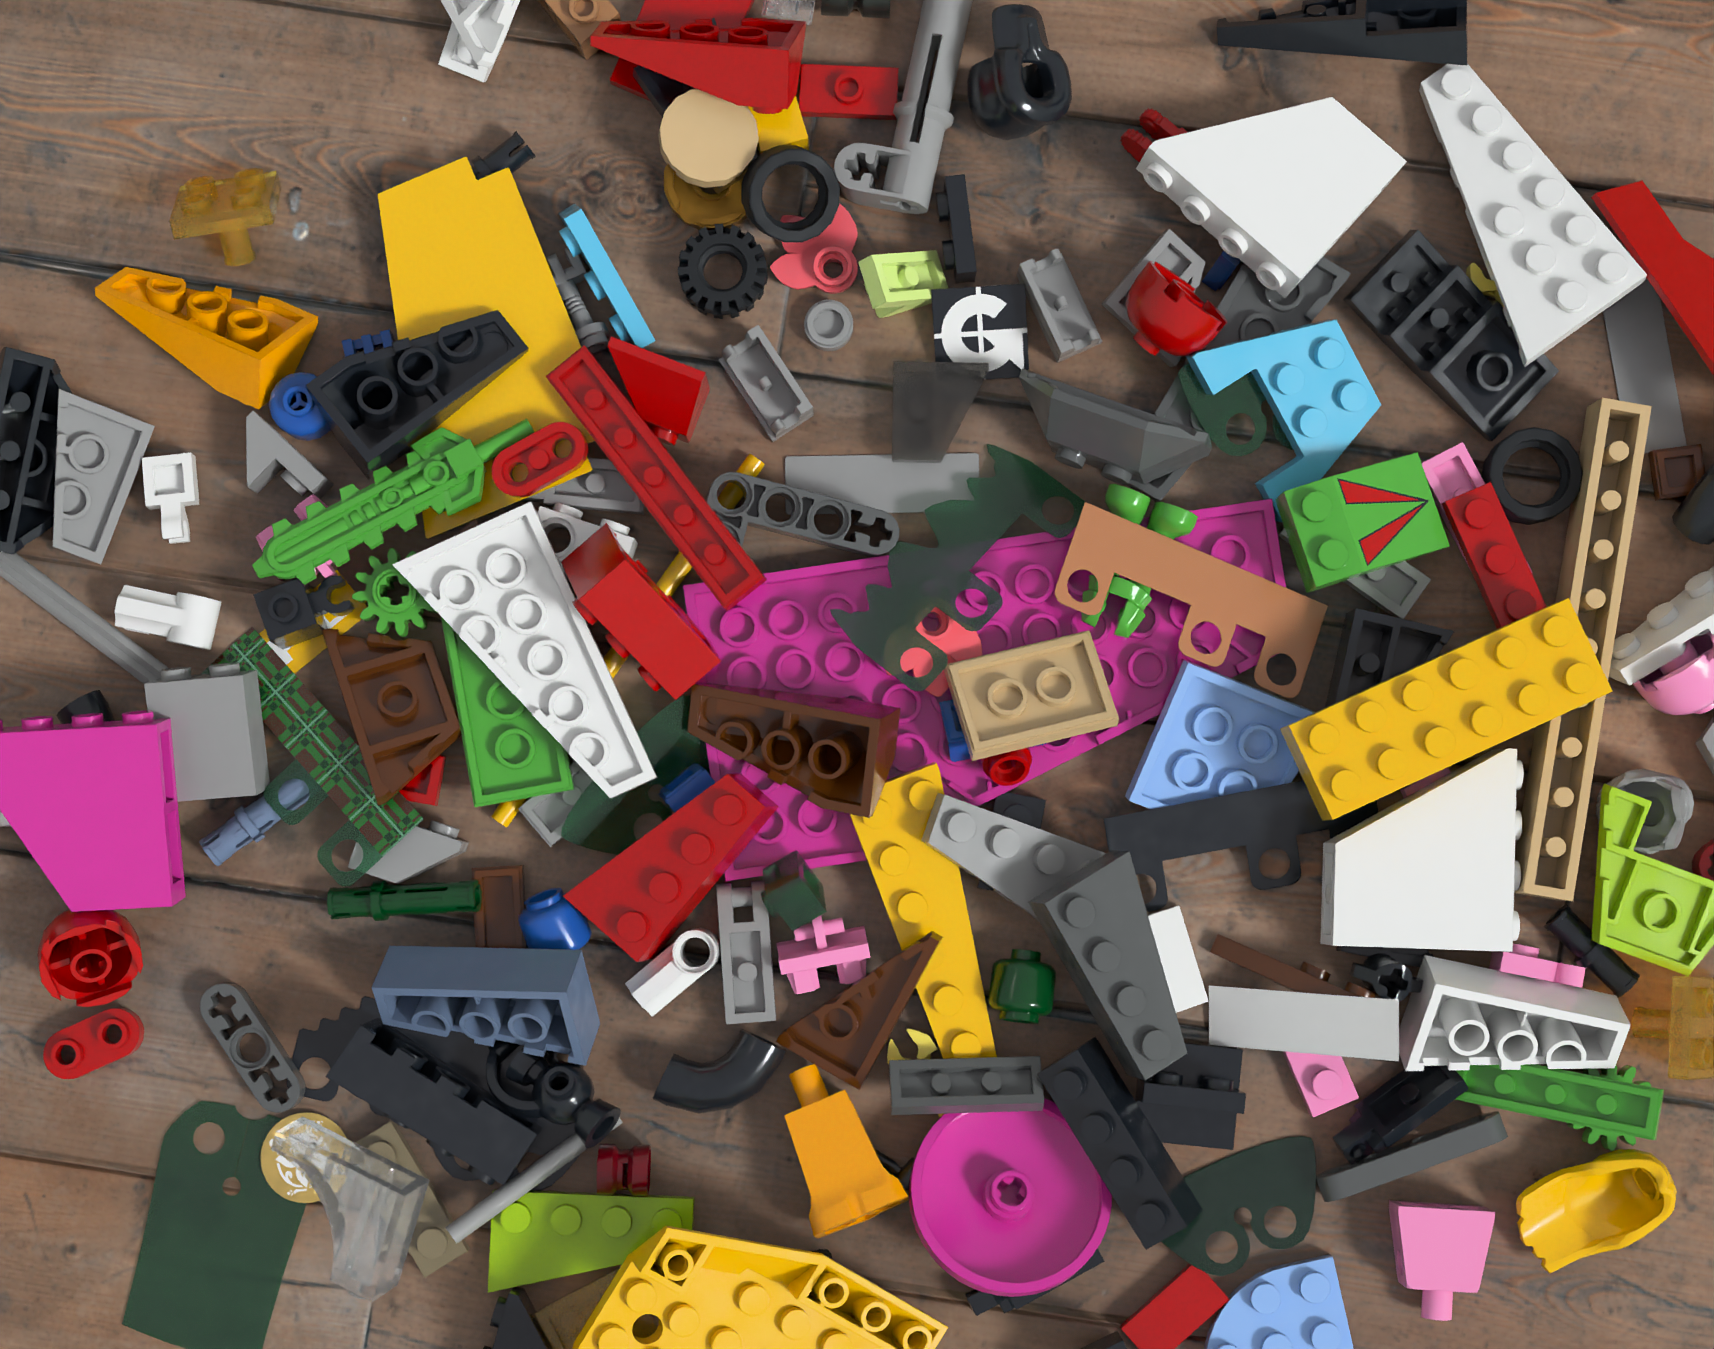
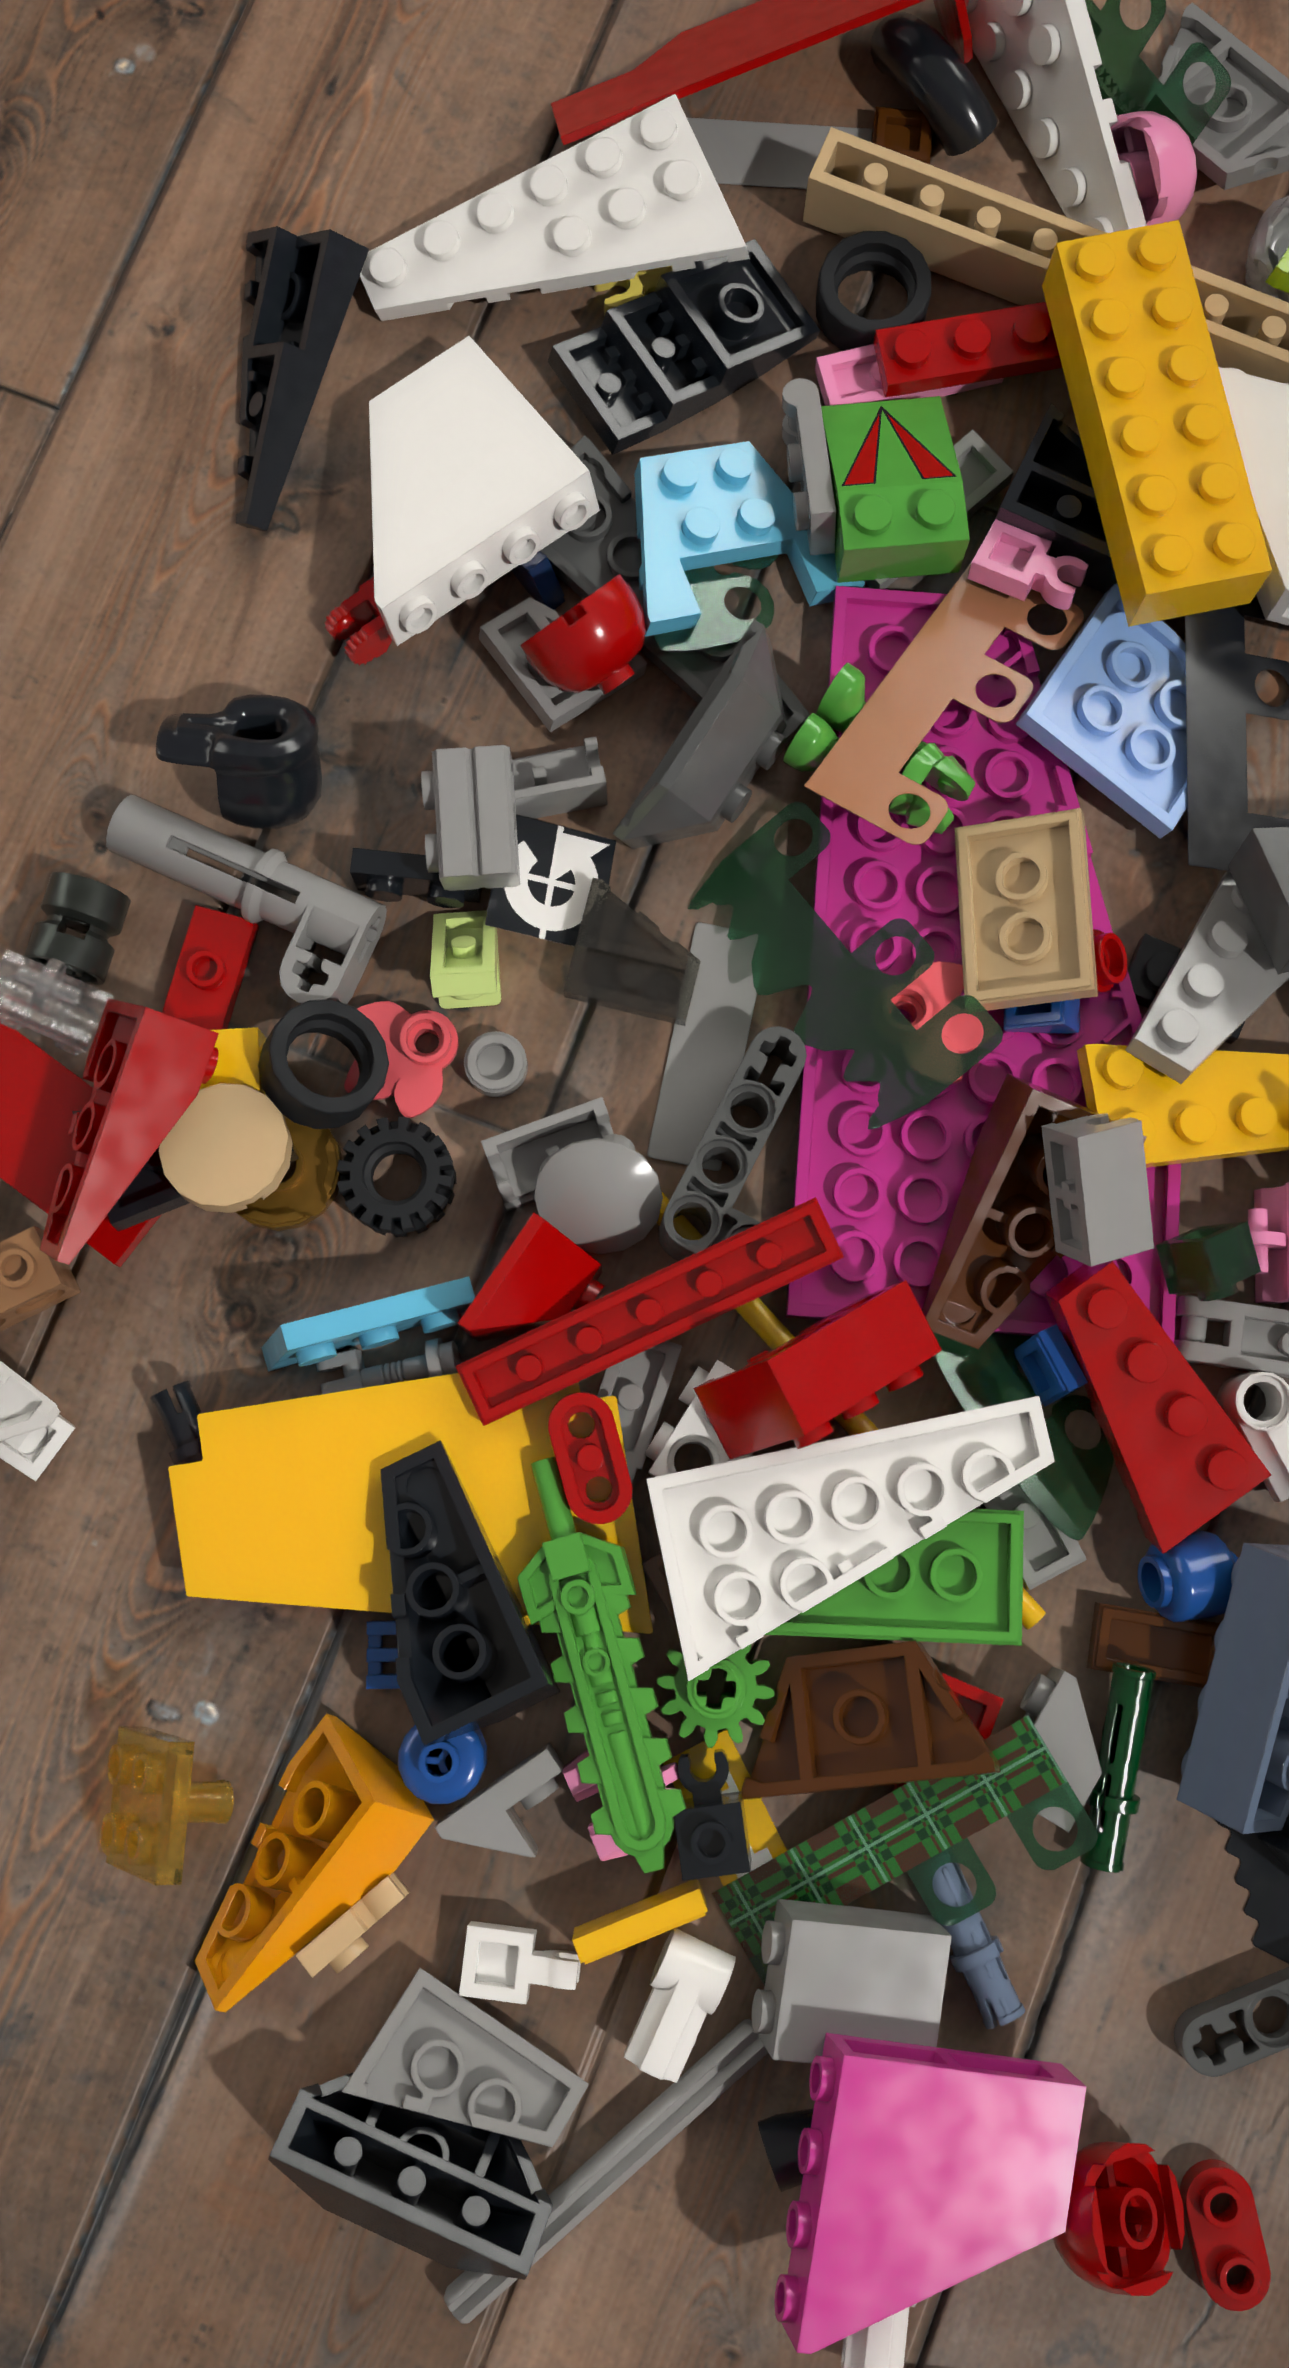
camera: 75 degrees left, 5 degrees down
none -> tan plate [296,1872,410,1978]
none -> light grey brick [421,745,520,891]
none -> light grey dish [534,1134,663,1254]
none -> yellow tile [572,1879,708,1965]
none -> light grey plate [782,378,836,555]
none -> bright pink plate [967,519,1088,610]
none -> light grey hinge [1041,1113,1154,1267]

